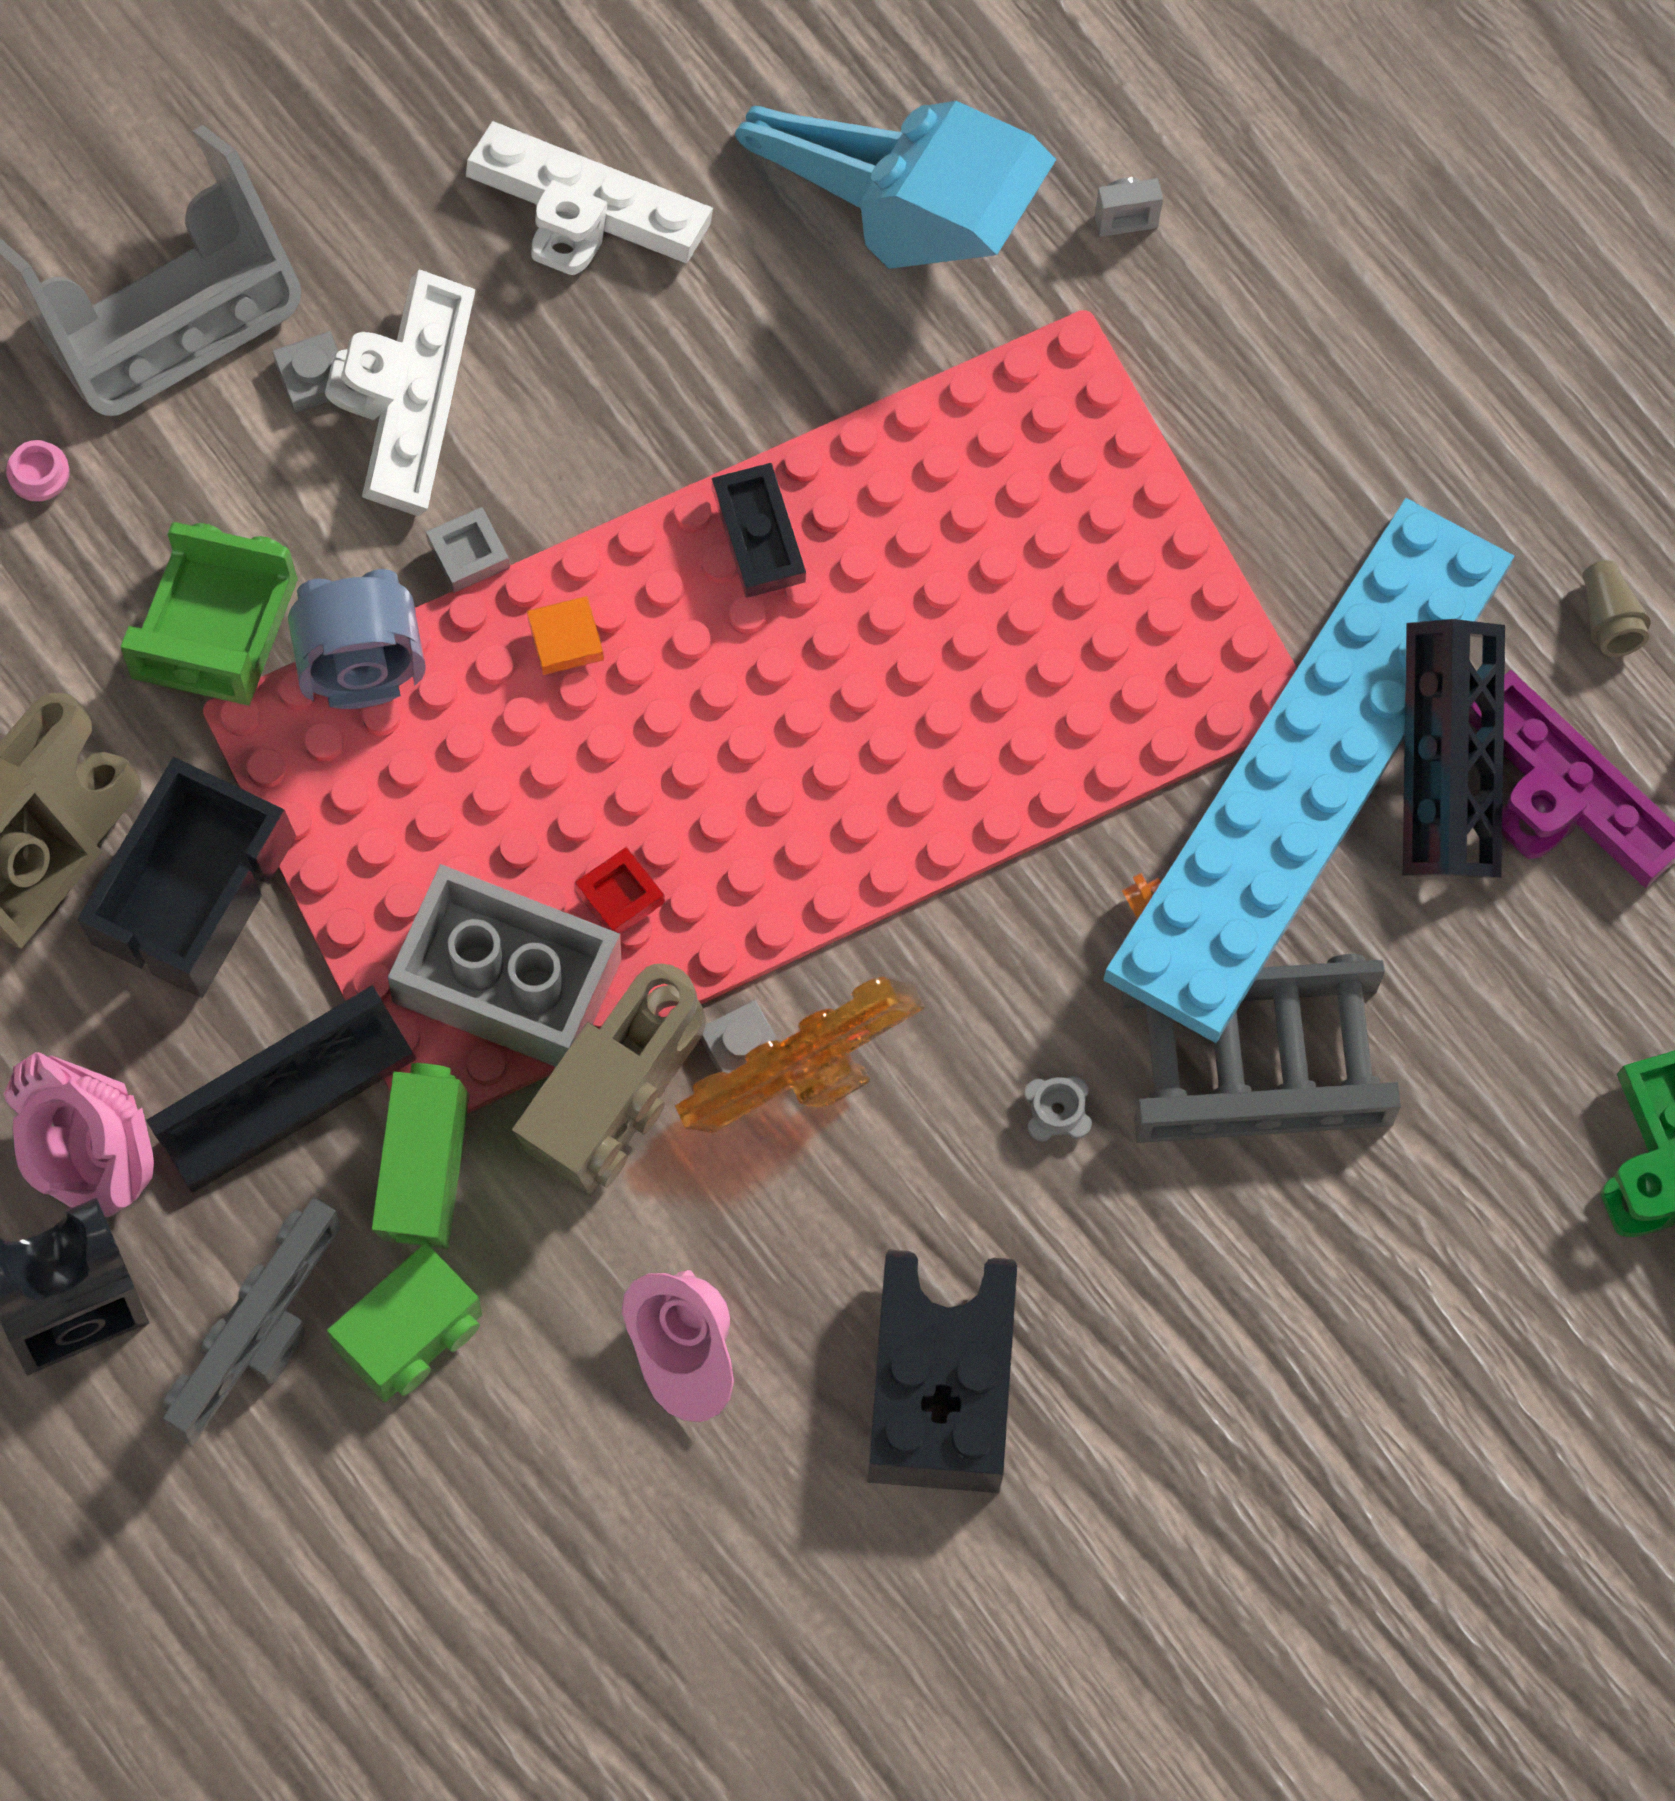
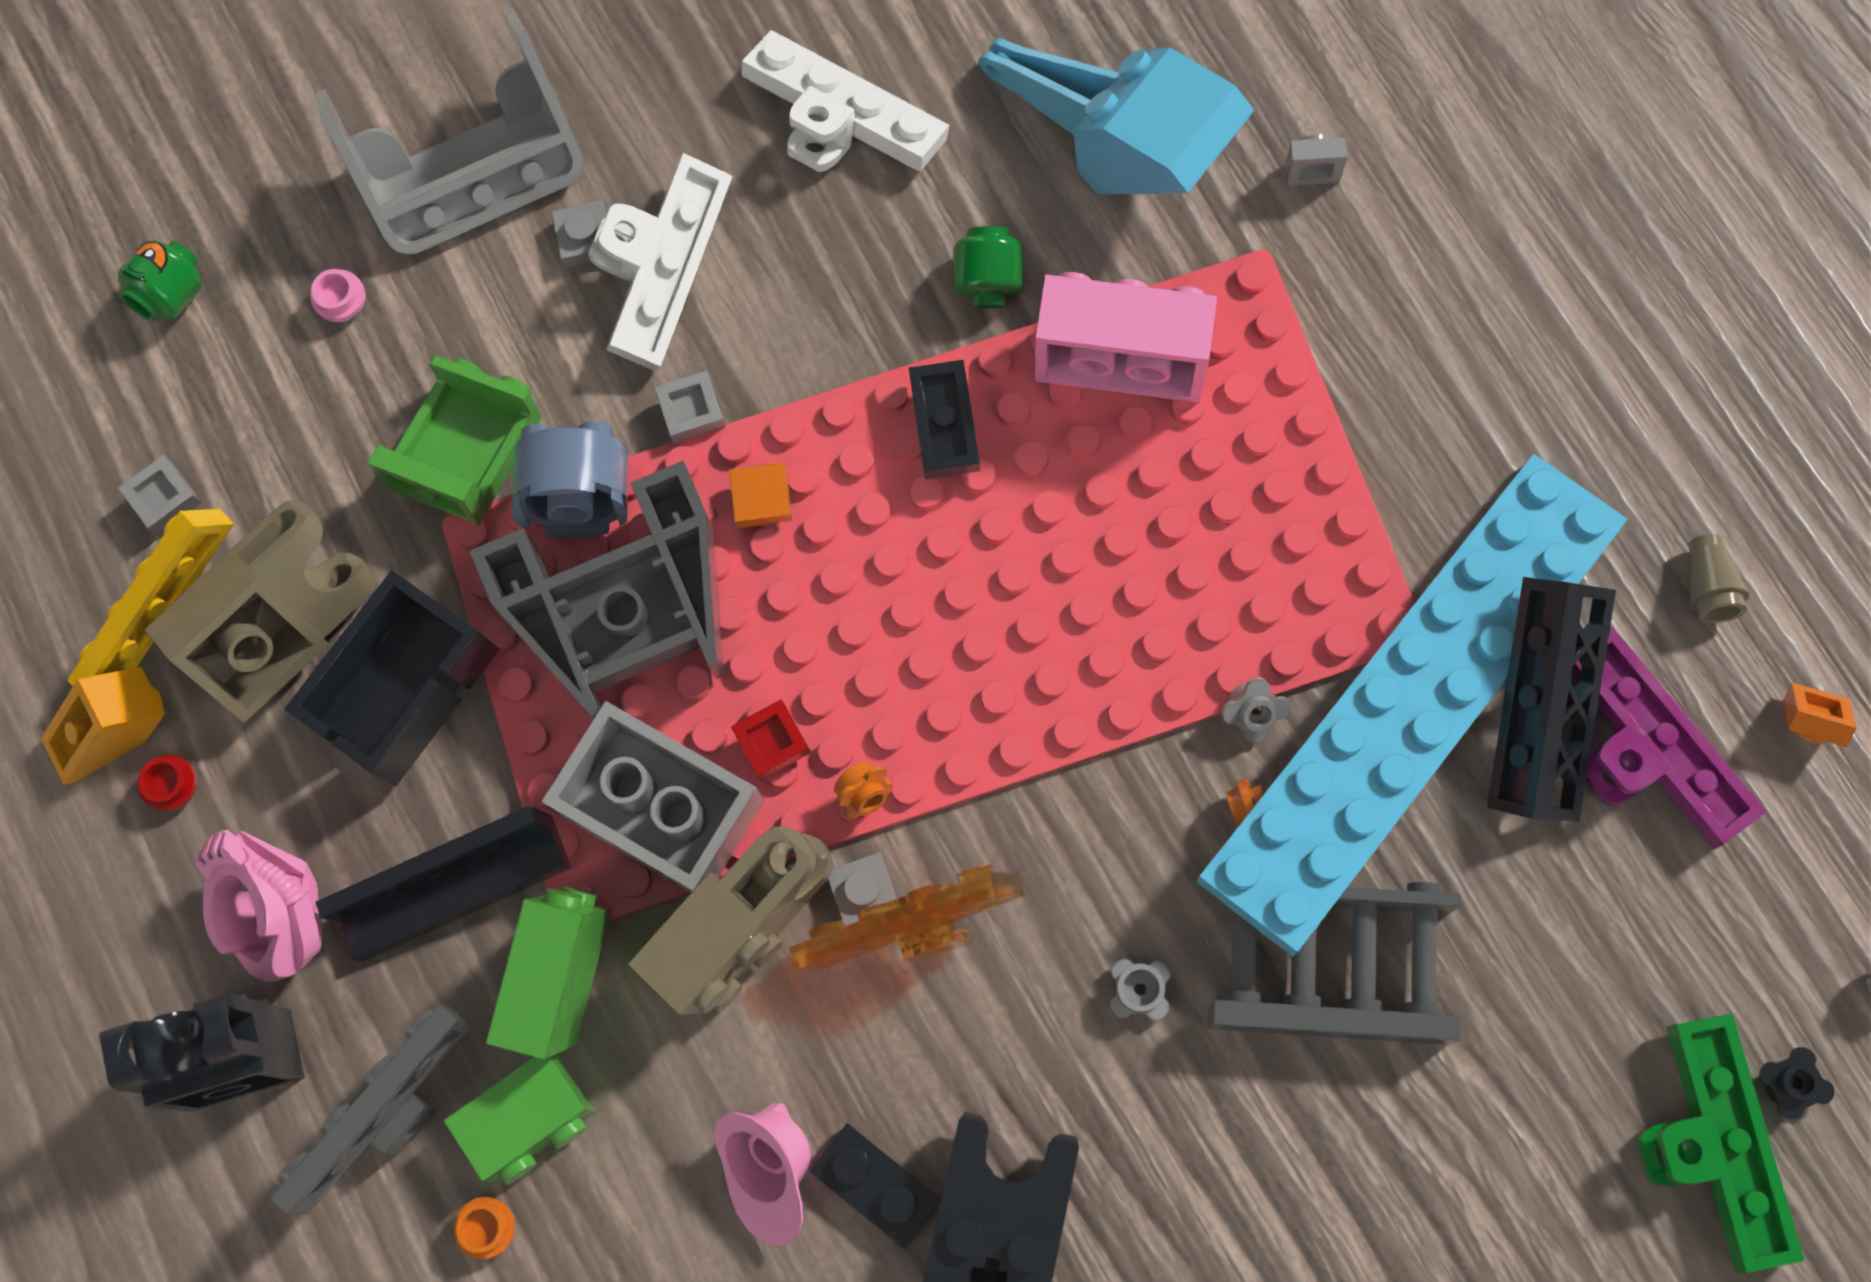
camera: 20 degrees right, 5 degrees up
none -> orange plate [453,1197,515,1259]
none -> dark grey wedge [469,461,724,719]
none -> black plate [809,1123,941,1249]
none -> orange plate [834,762,893,820]
none -> green head [953,226,1024,309]
none -> bright pink brick [1035,272,1217,403]
none -> light grey plate [1222,677,1290,743]

